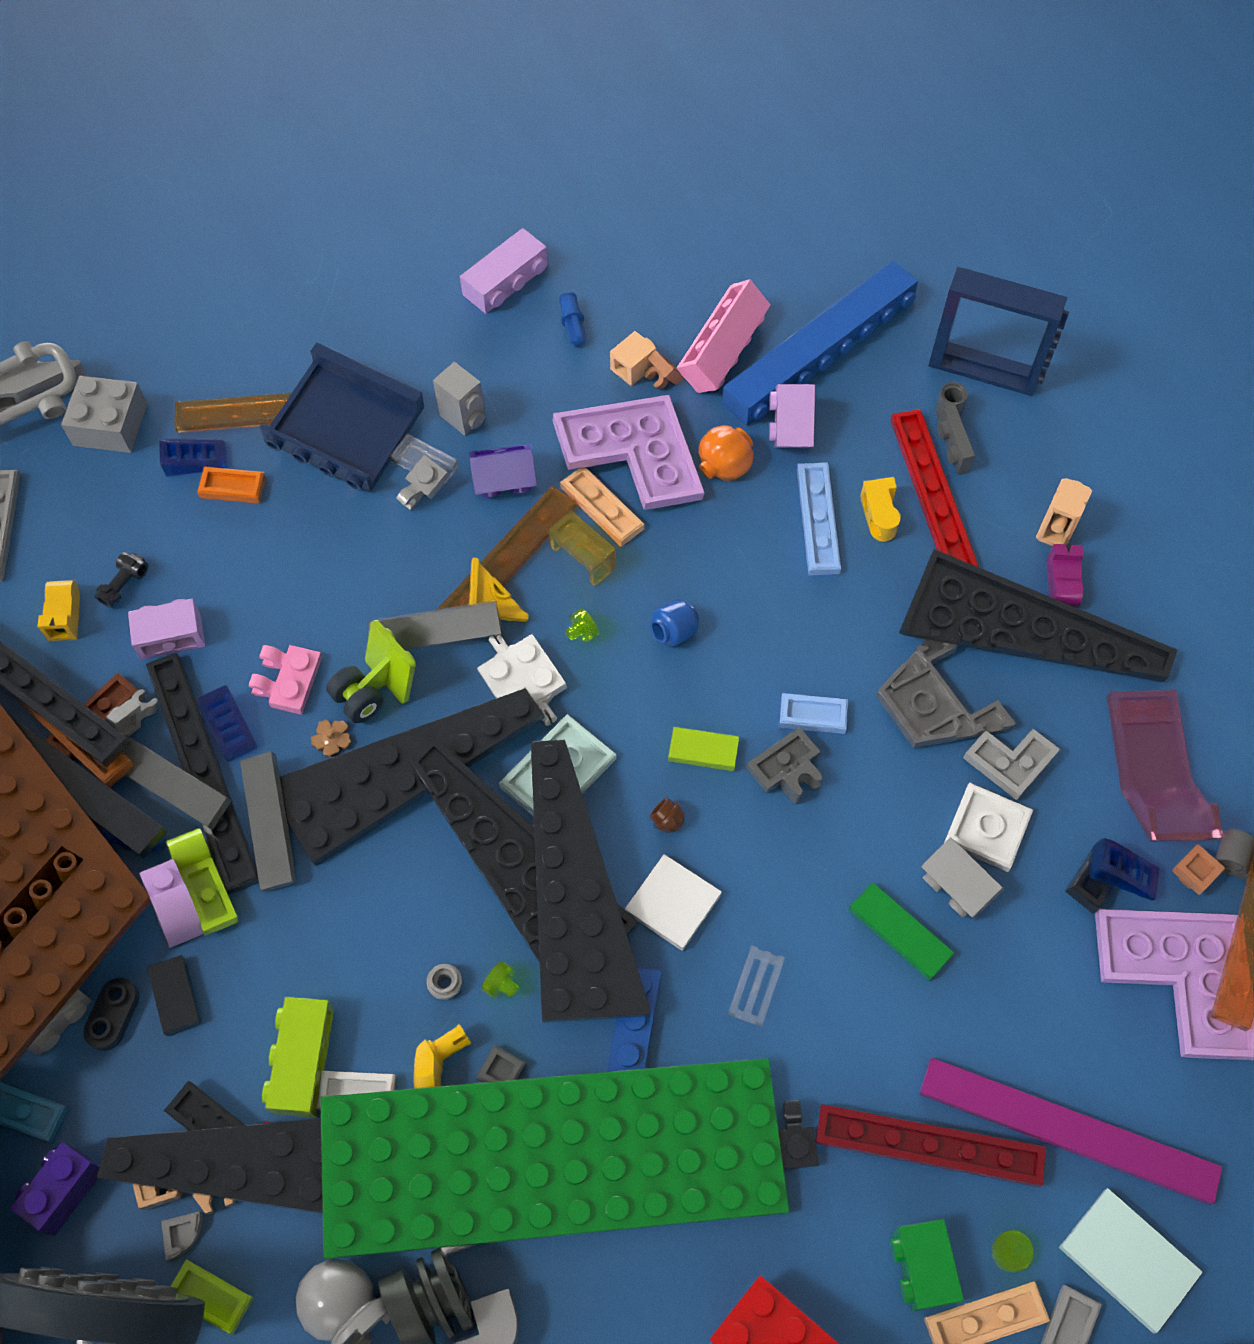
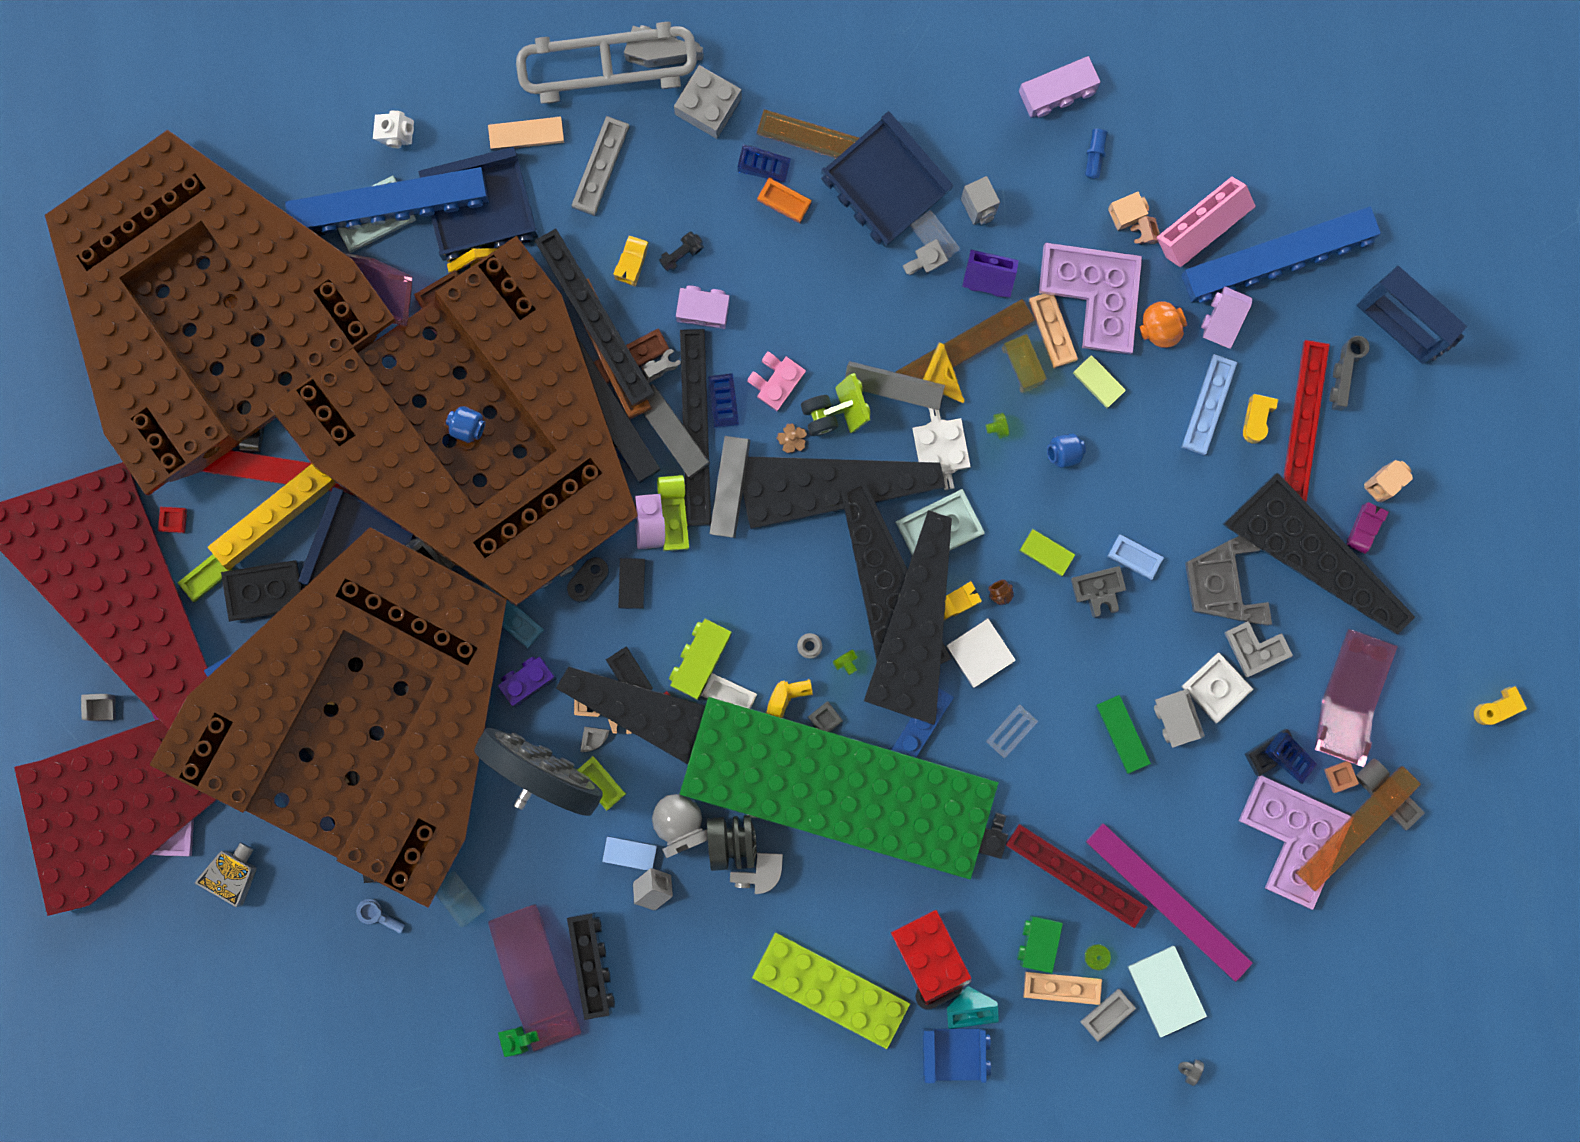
camera: 20 degrees right, 20 degrees up
none -> yellow leg [944,581,982,620]
none -> yellowish green tile [1073,355,1126,408]

